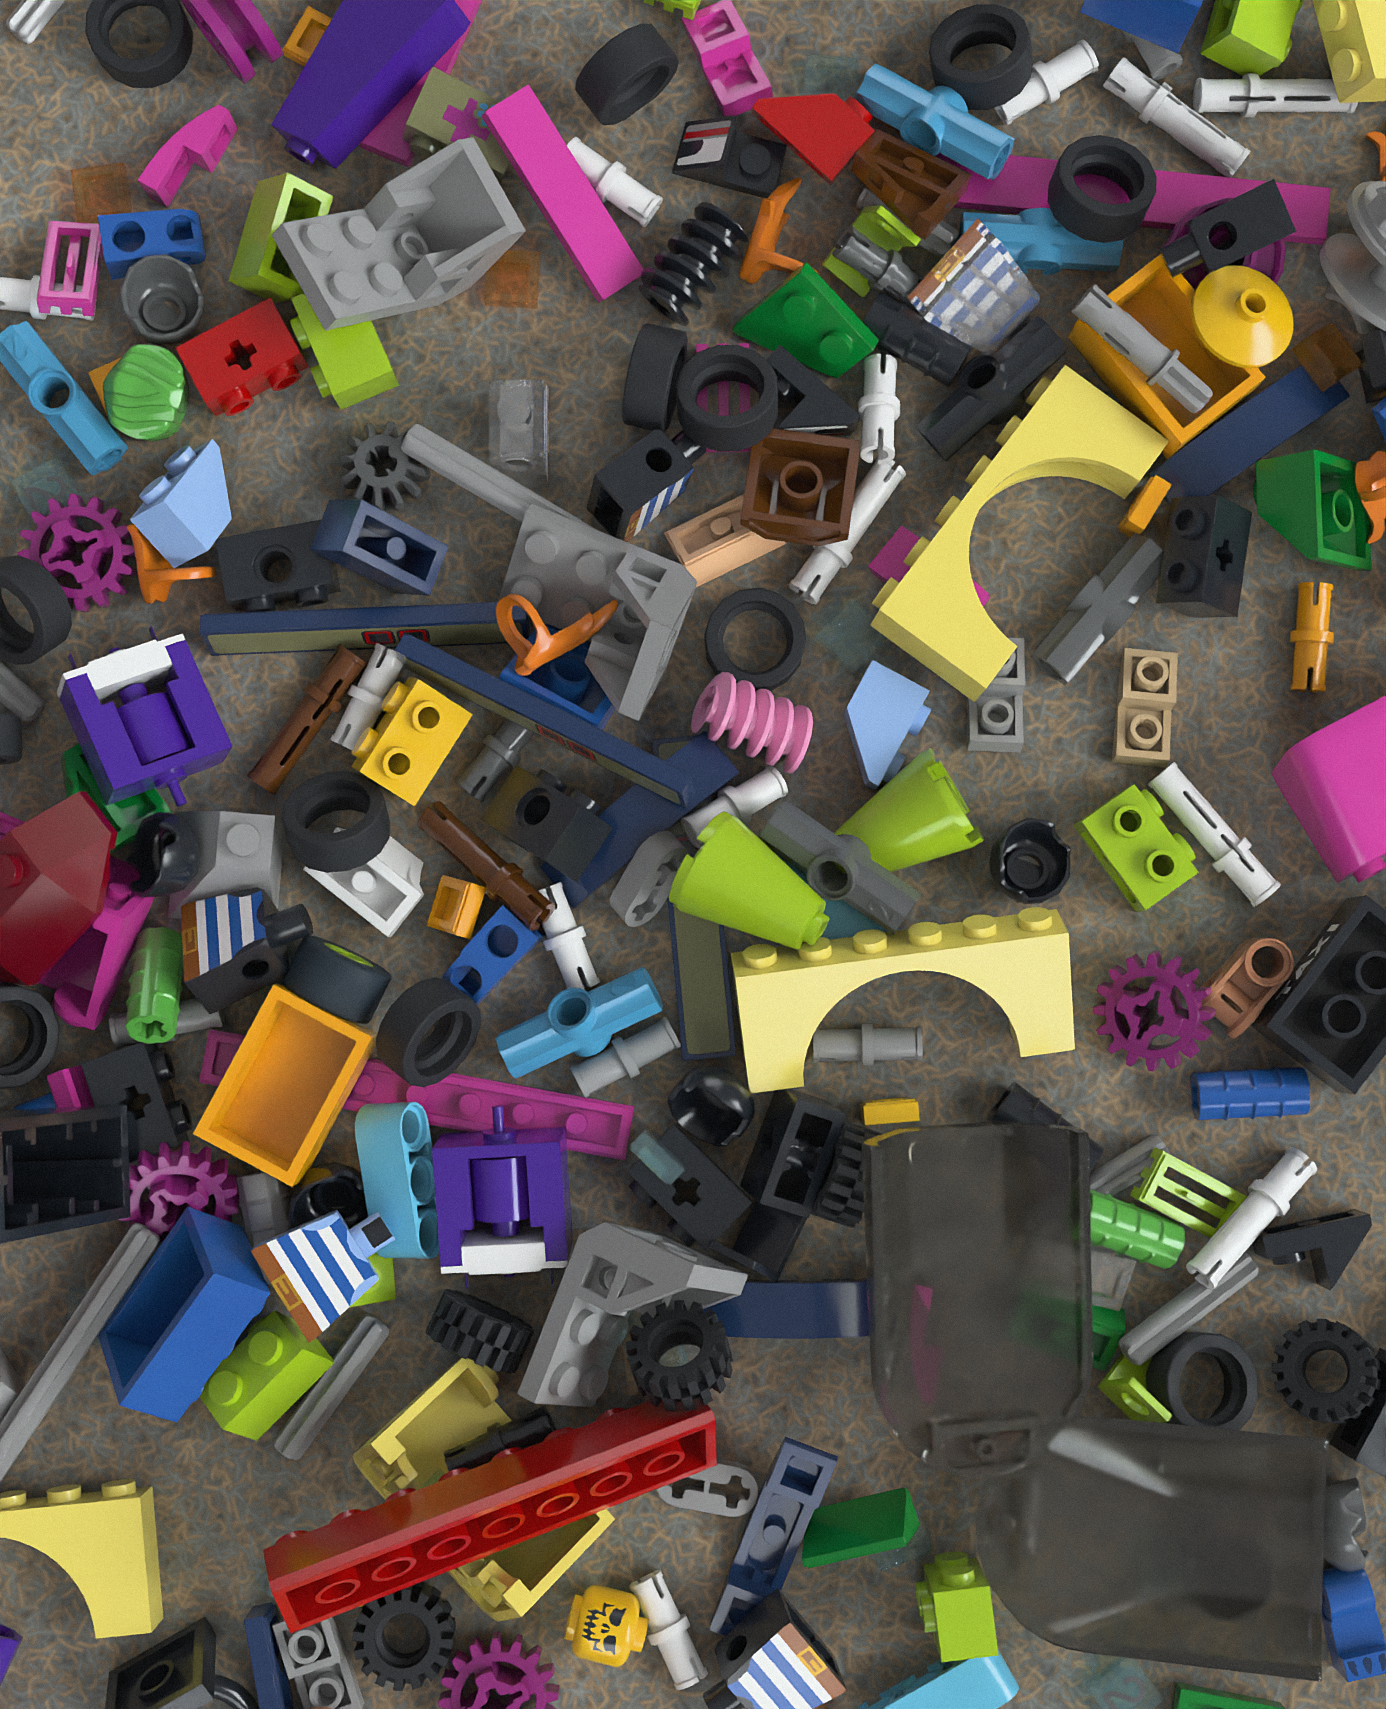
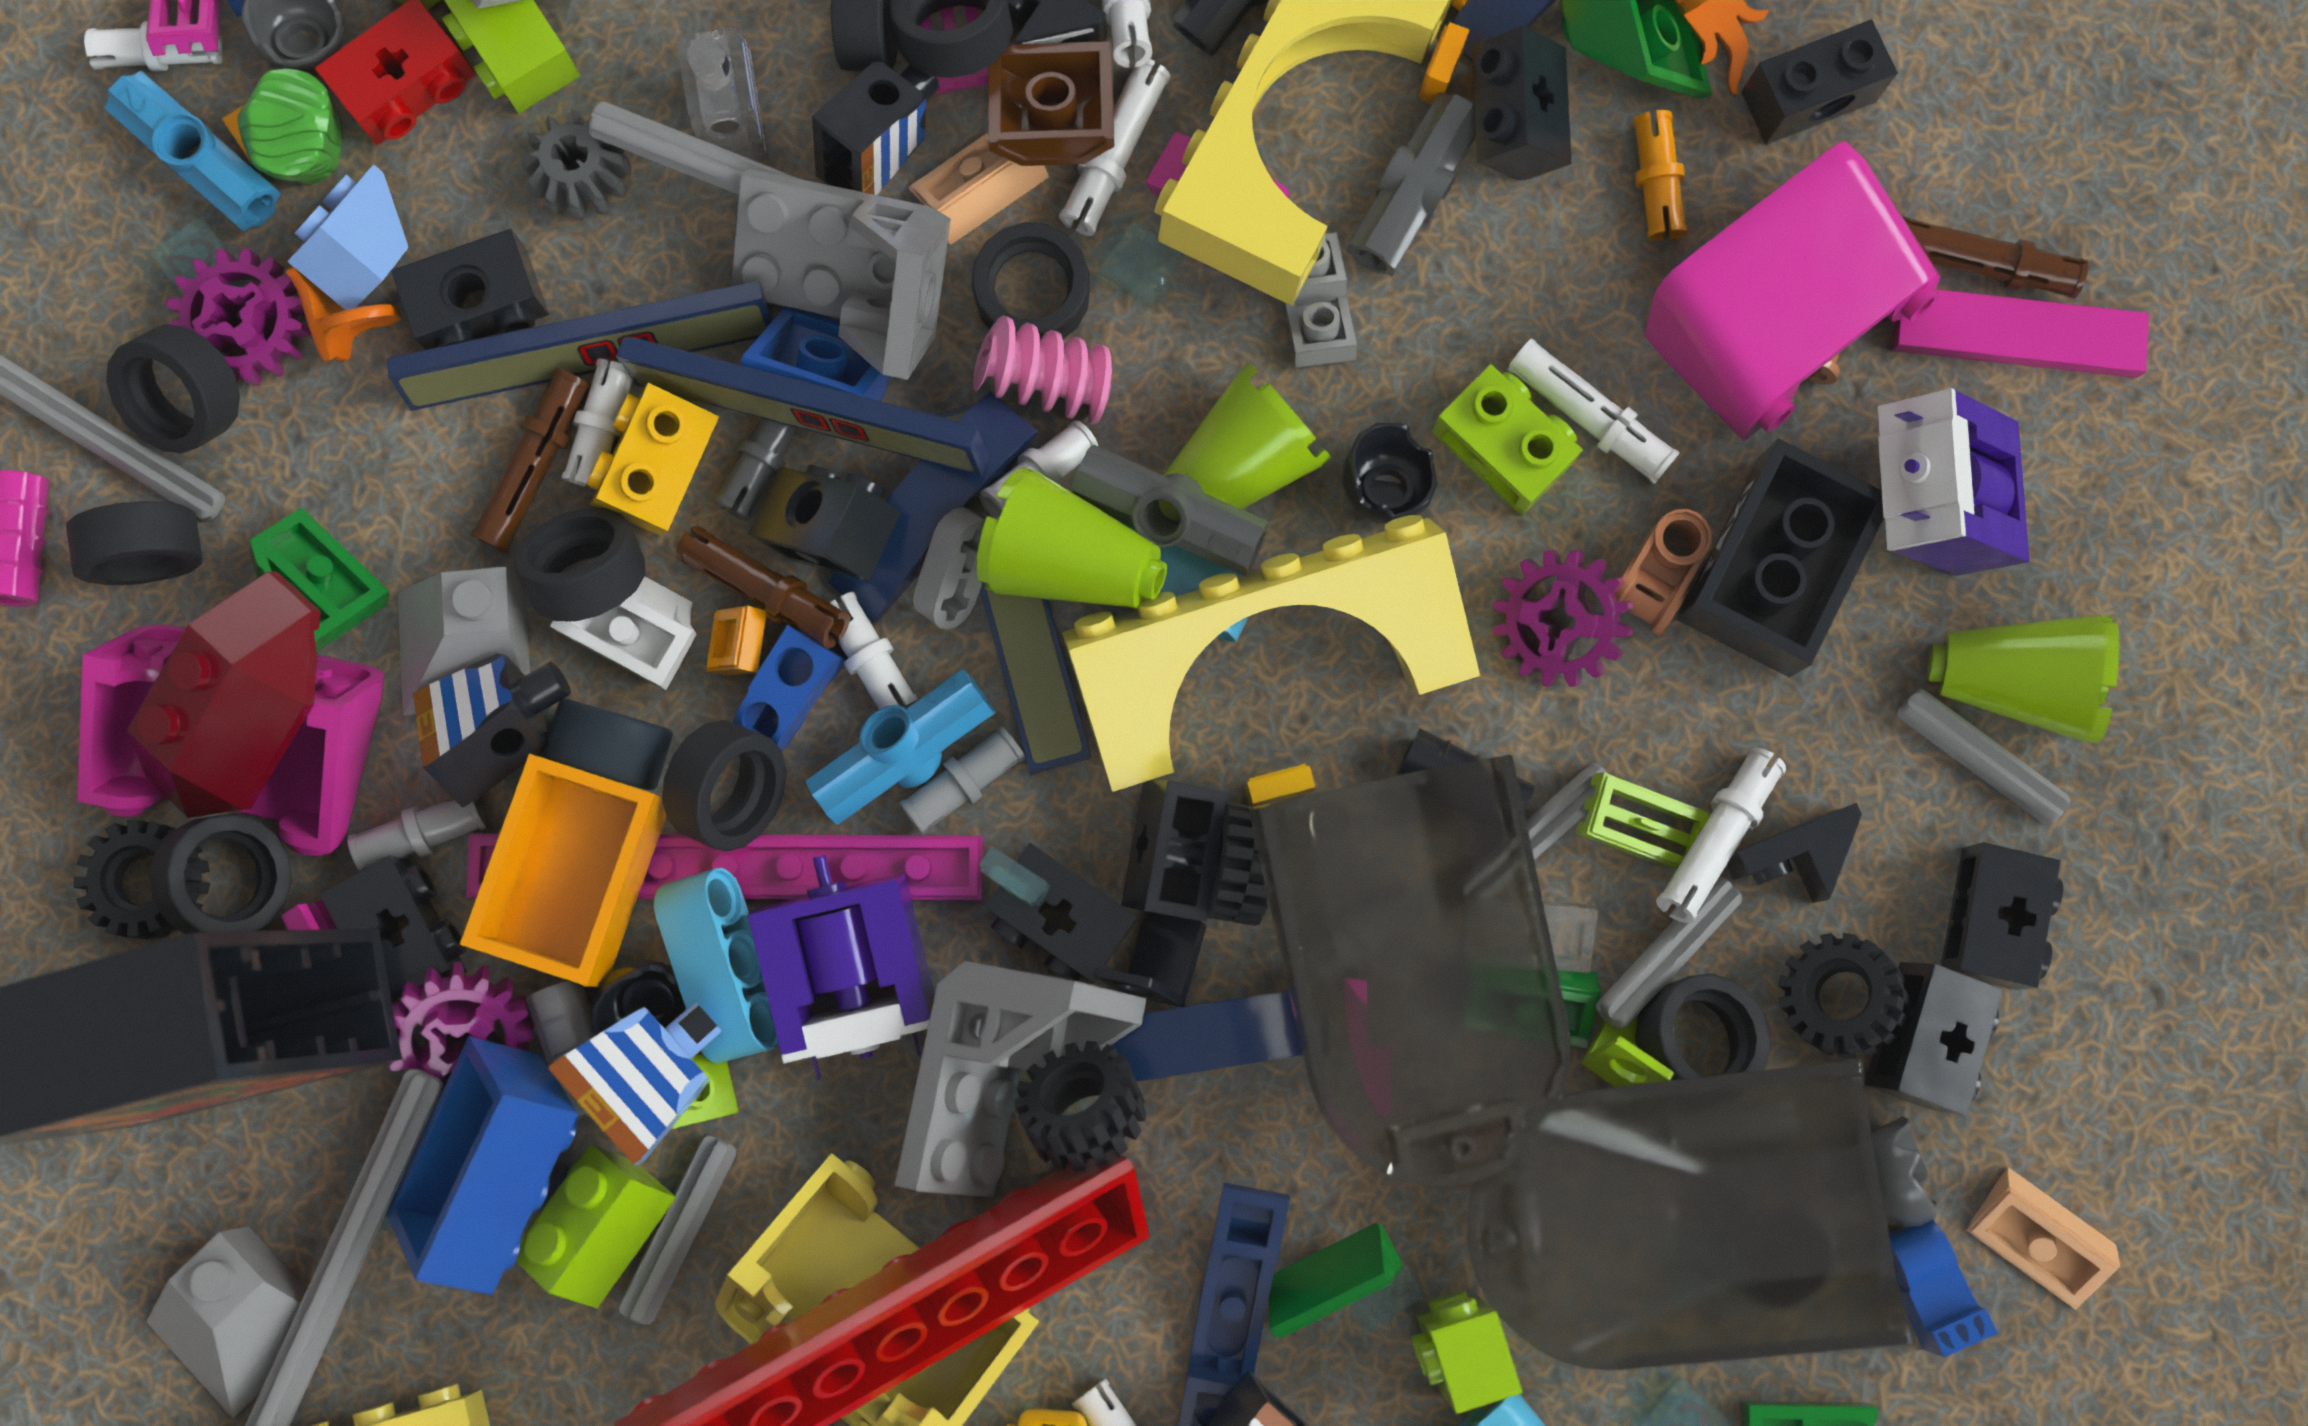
camera: 10 degrees left, 5 degrees down
dark purple piece [57,626,233,807] -> none
bright green axle [126,927,184,1044] -> none
black hair [127,812,199,898] -> none
dark blue brick [310,500,449,596] -> none
black tyre [426,1289,534,1374] -> none
black pin [443,1406,556,1471] -> none
orange piece [496,594,618,676] -> none
light grey beam [656,1459,758,1517] -> none
black hair [667,1065,755,1147] -> none
light grey pin [813,1023,923,1066] -> none
light blue slope [843,660,931,790] -> none
bright green axle [1065,1188,1185,1269] -> none
tan slope [1112,648,1178,768] -> none
blue axle [1190,1066,1310,1121] -> none

